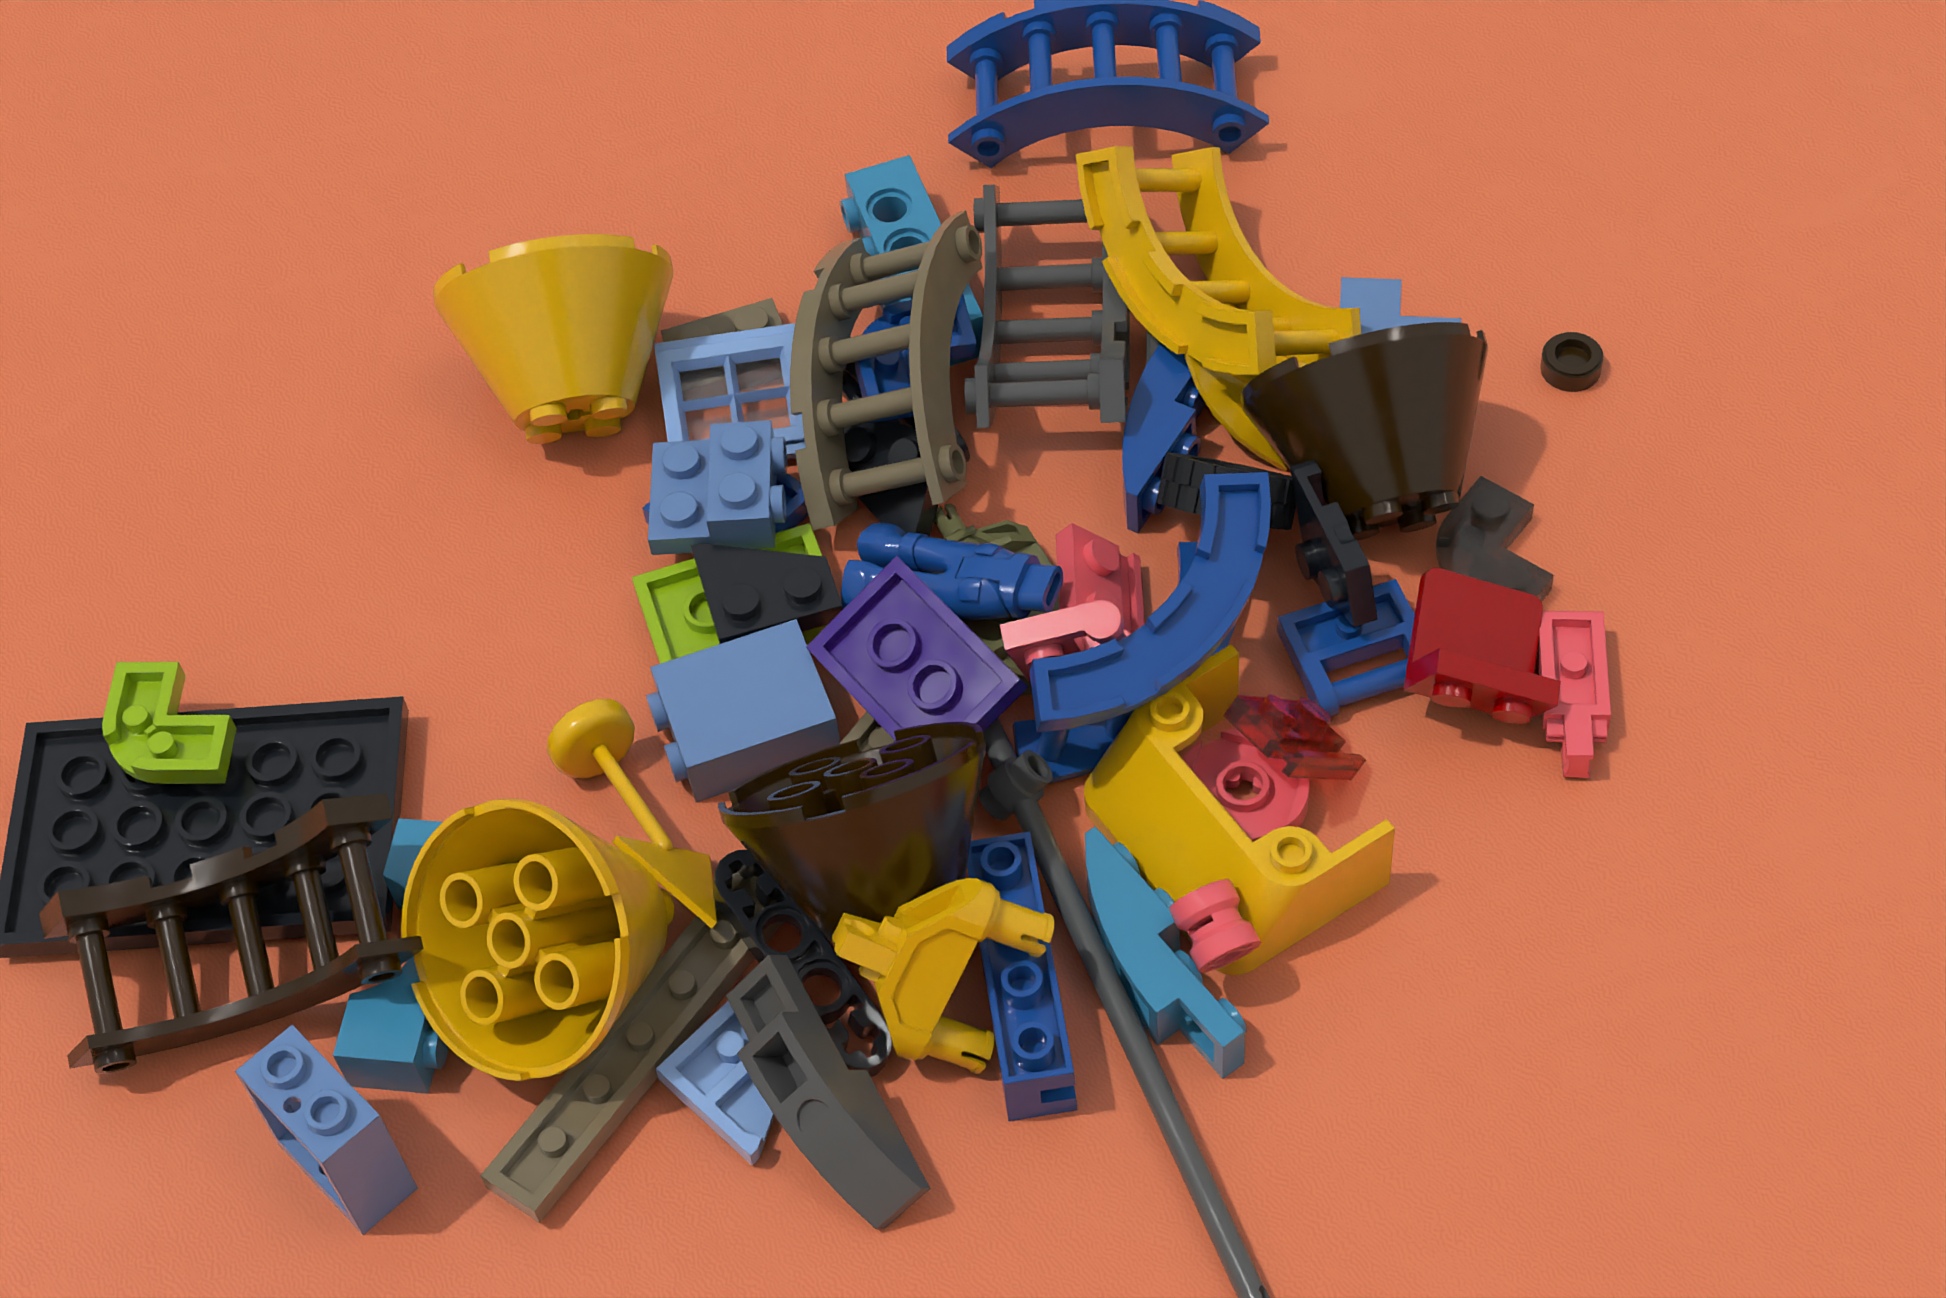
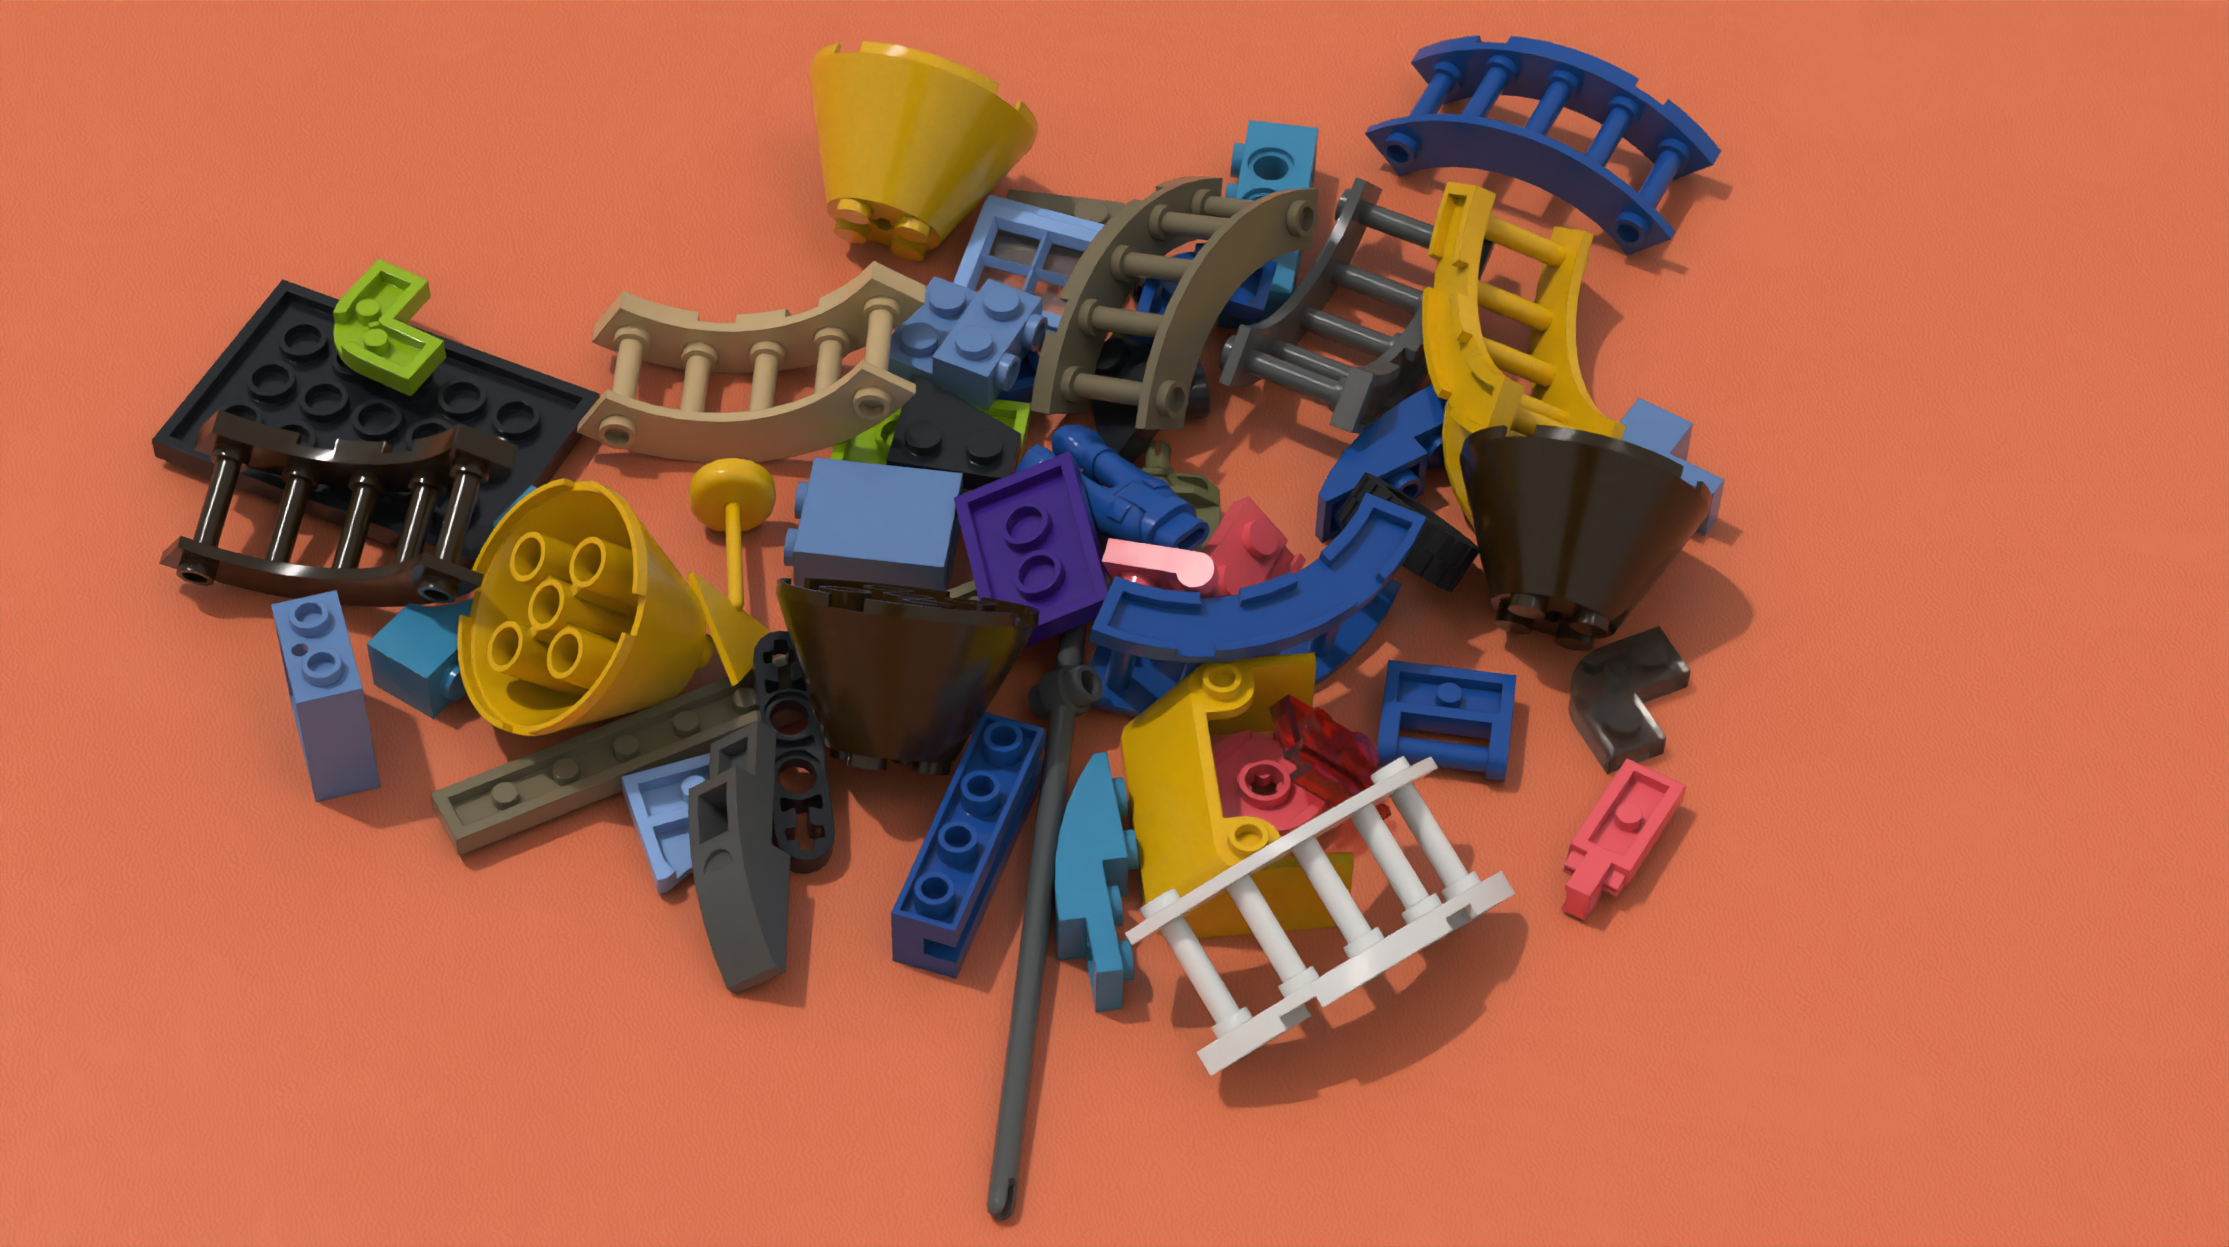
camera: 20 degrees right, 5 degrees down
yellow connector [832,878,1054,1074] -> none
coral wheel [1169,879,1261,973] -> none
black wing [1290,460,1378,627] -> none
red bracket [1403,568,1561,724] -> none
dark brown tile [1540,332,1603,392] -> none
none -> tan fence [577,261,926,463]
none -> white fence [1125,756,1516,1076]

